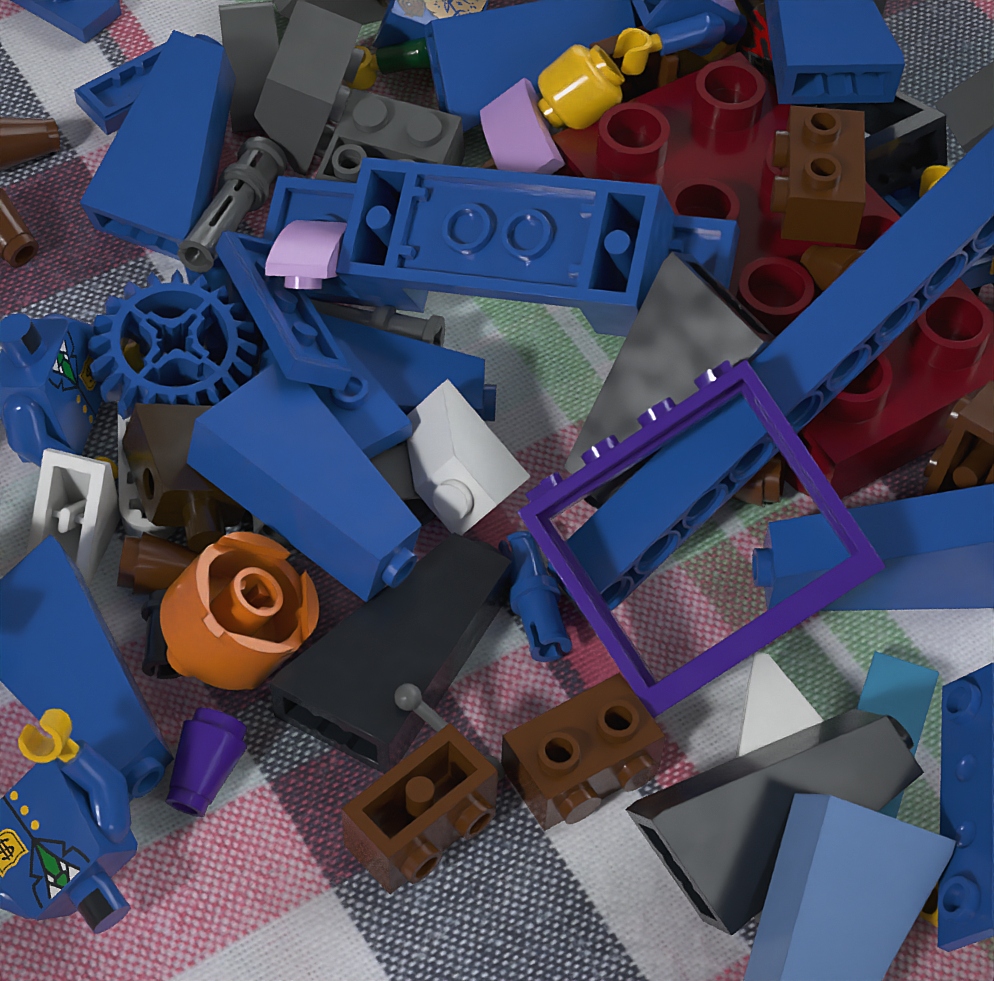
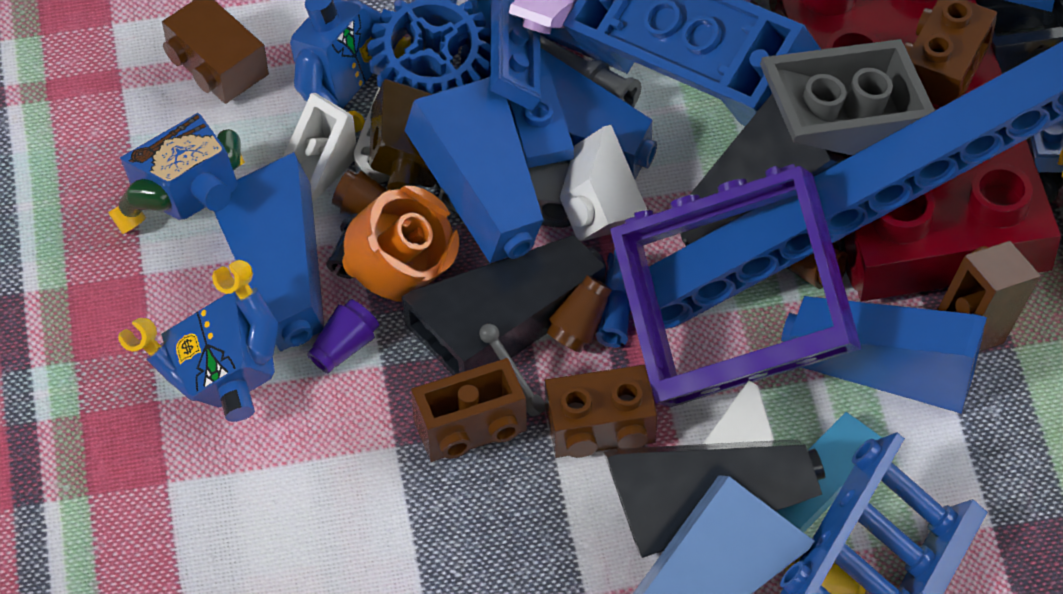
camera: 25 degrees right, 0 degrees up
none -> reddish brown cone [547,275,613,353]
none -> dark grey slope [760,39,935,156]

